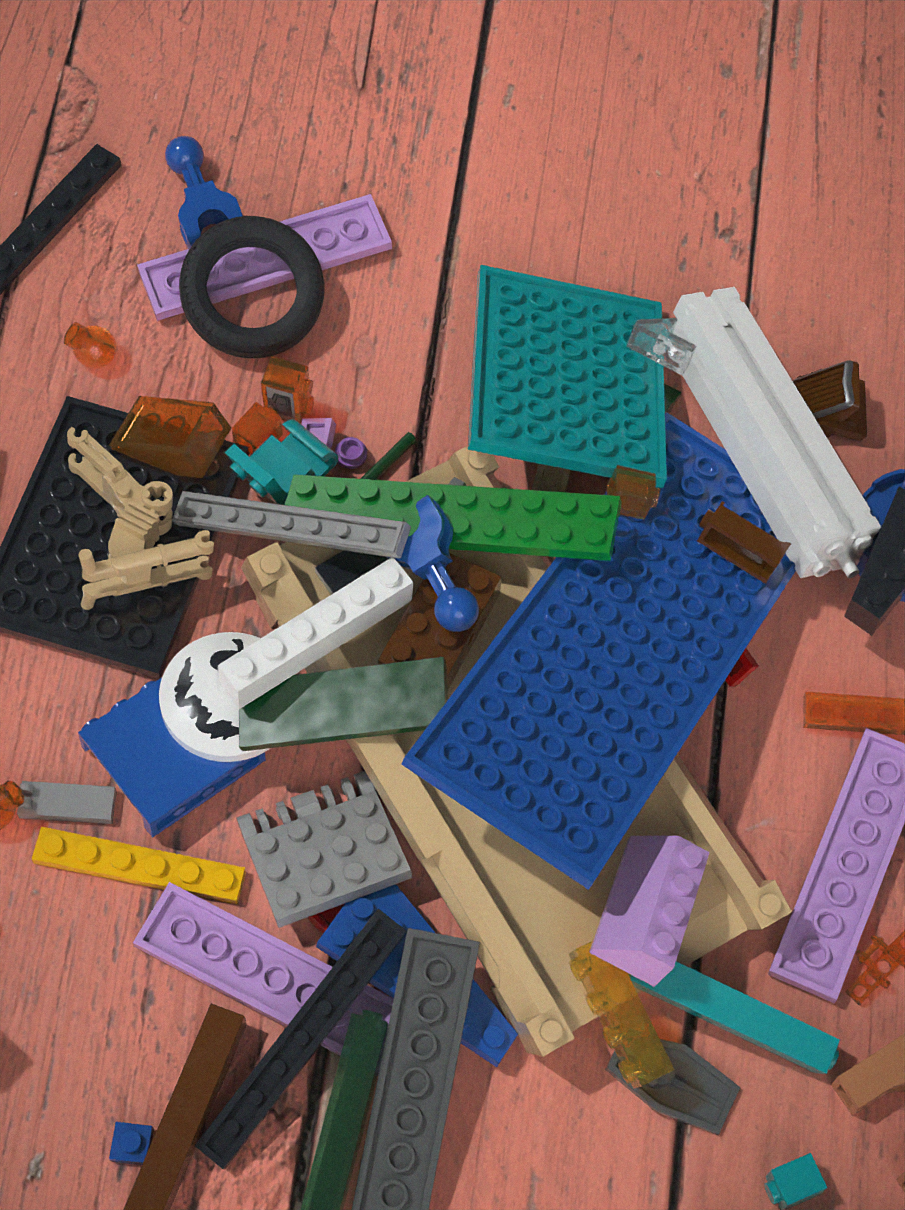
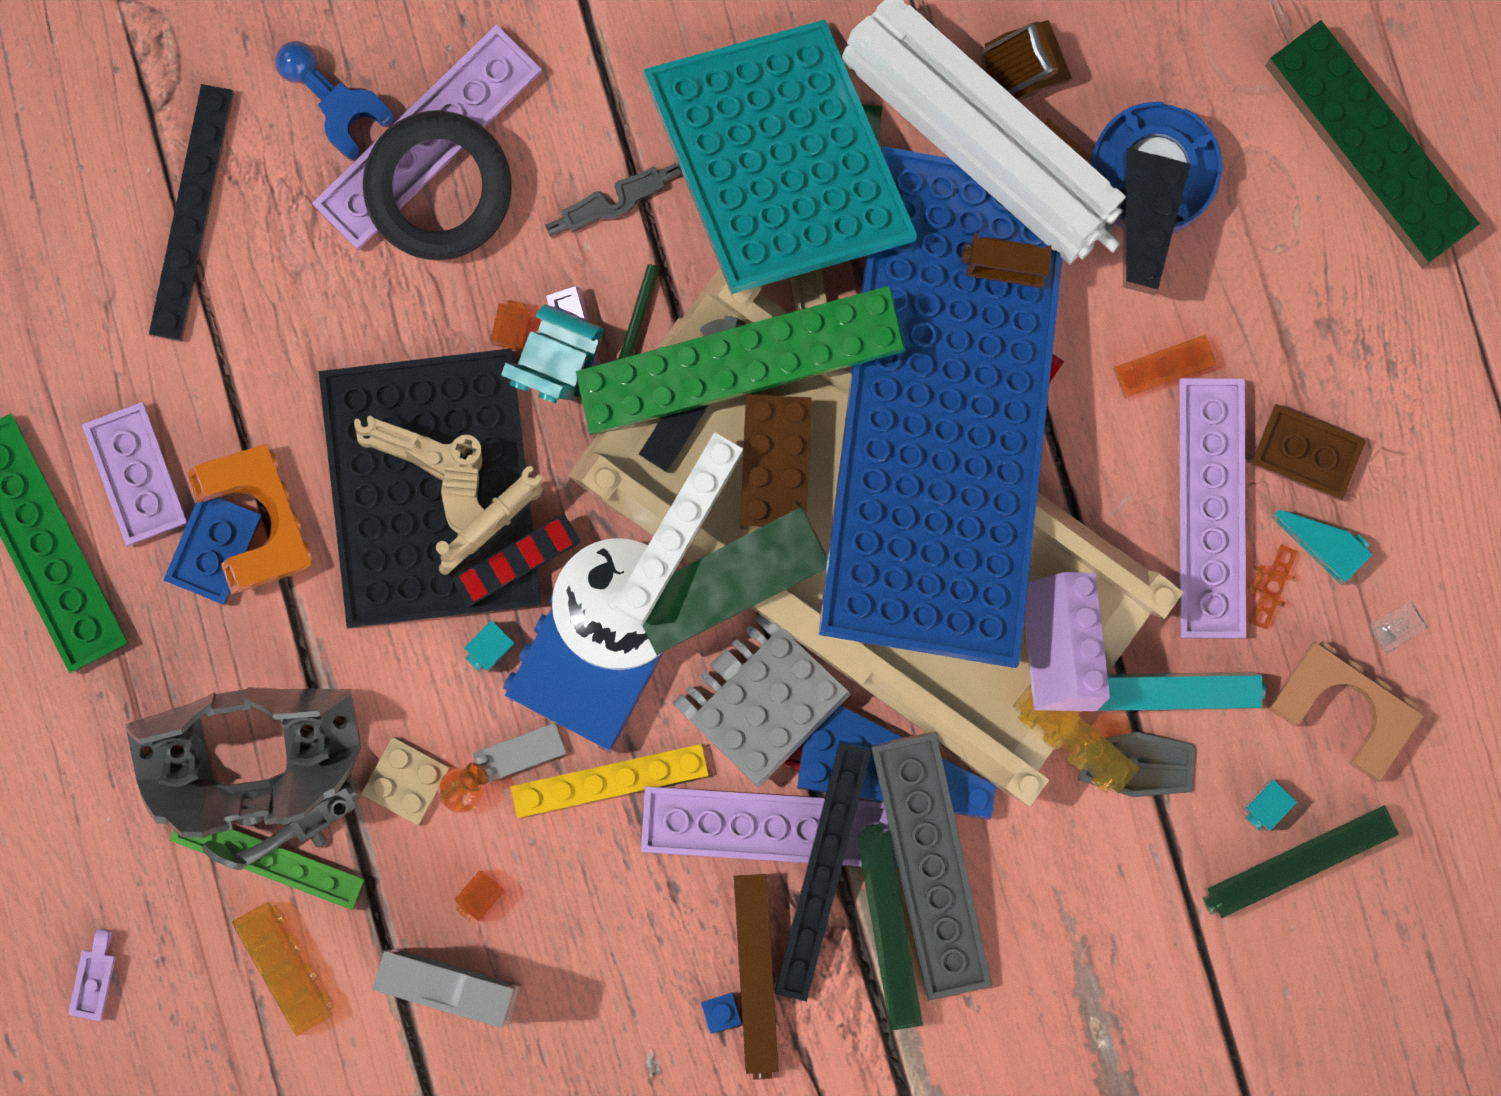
camera: 20 degrees left, 20 degrees up
clear orange piece [64,322,117,369] -> none
clear orange slope [109,396,231,478] -> none
light grey tile [172,491,411,559] -> none
clear orange brick [261,356,314,424] -> none
medium lavender plate [335,437,367,469] -> none
blue piece [385,495,479,632] -> none
clear orange brick [606,465,660,520] -> none
clear slope [627,318,697,376] -> none
none -> tile [452,513,581,608]
none -> teal brick [464,620,516,672]
none -> dark grey piece [545,163,681,237]

